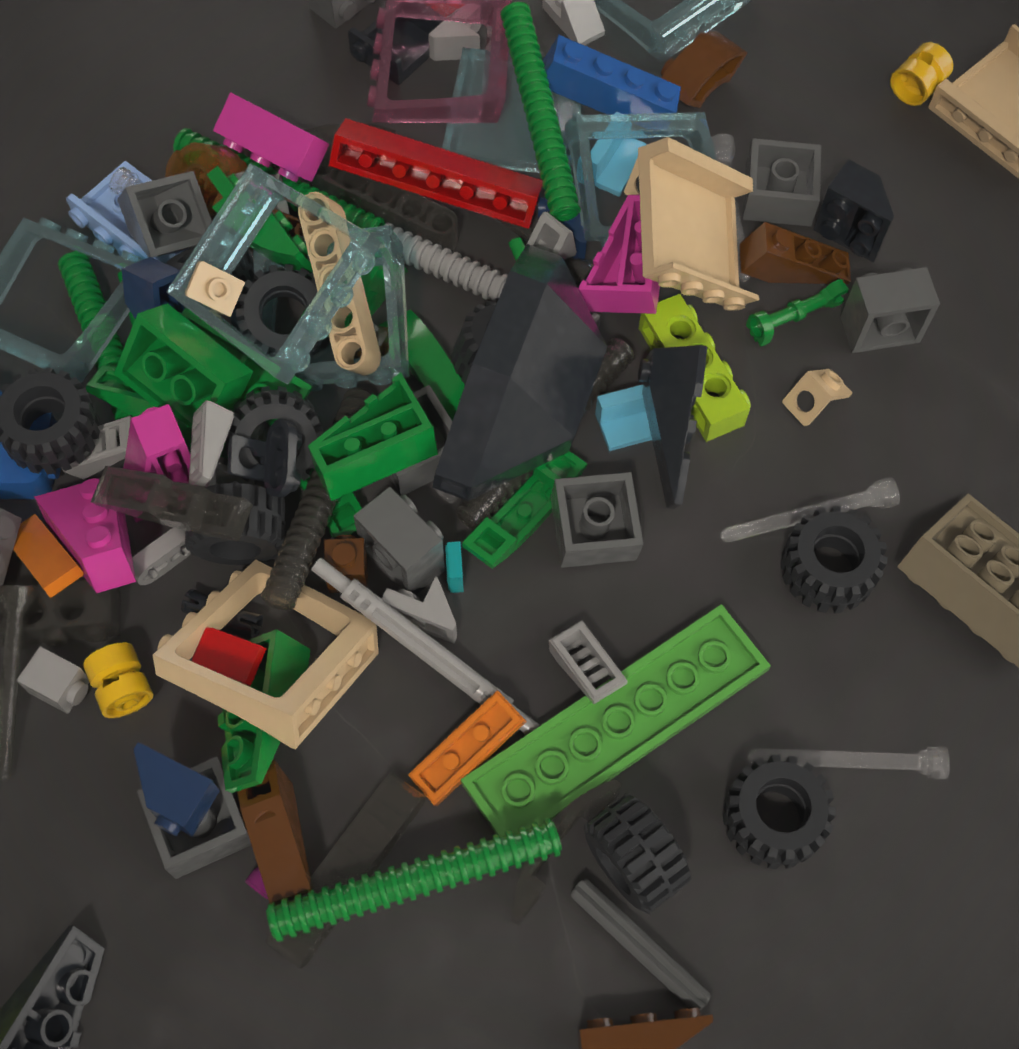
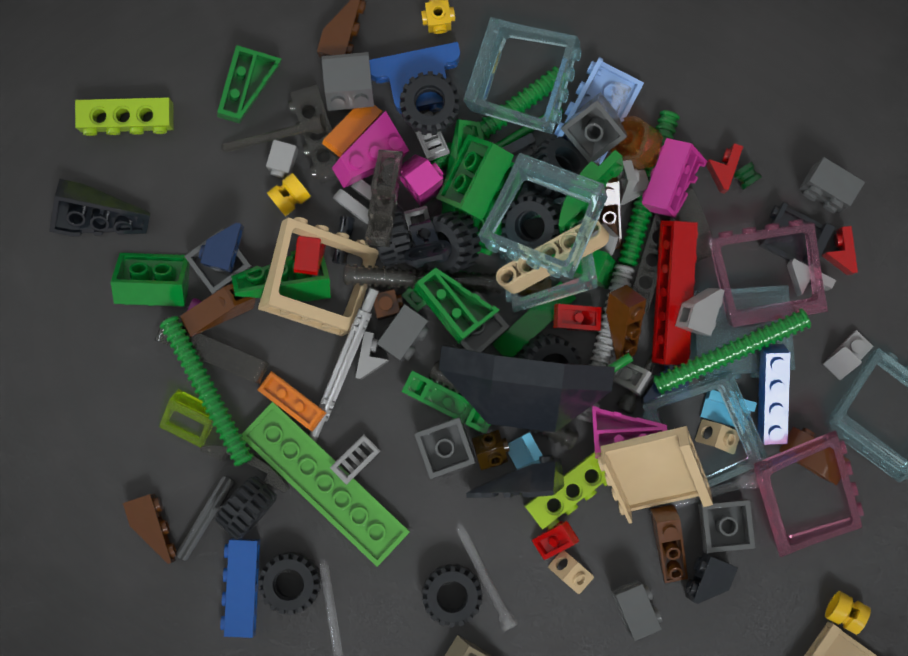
camera: 80 degrees right, 20 degrees up
dark blue slope [122,257,184,319] -> none
tan bracket [185,261,245,317] -> none
light grey slope [188,400,234,493] -> none
teal tile [445,542,464,593] -> none
green piece [746,279,849,347] -> none
none -> green slope [111,253,190,307]
none -> clear neon green tile [159,389,213,448]
none -> blue brick [220,538,261,638]
none -> light grey beam [333,189,370,224]
none -> dark brown brick [471,430,510,470]
none -> red slope [531,520,580,560]
none -> red slope [553,304,601,331]
none -> reddish brown slope [606,285,647,360]
none -> light grey slope [675,288,725,336]
none -> red slope [706,143,743,194]
none -> dark green wheel [733,162,762,190]
none -> clear pink windscreen [754,430,864,557]

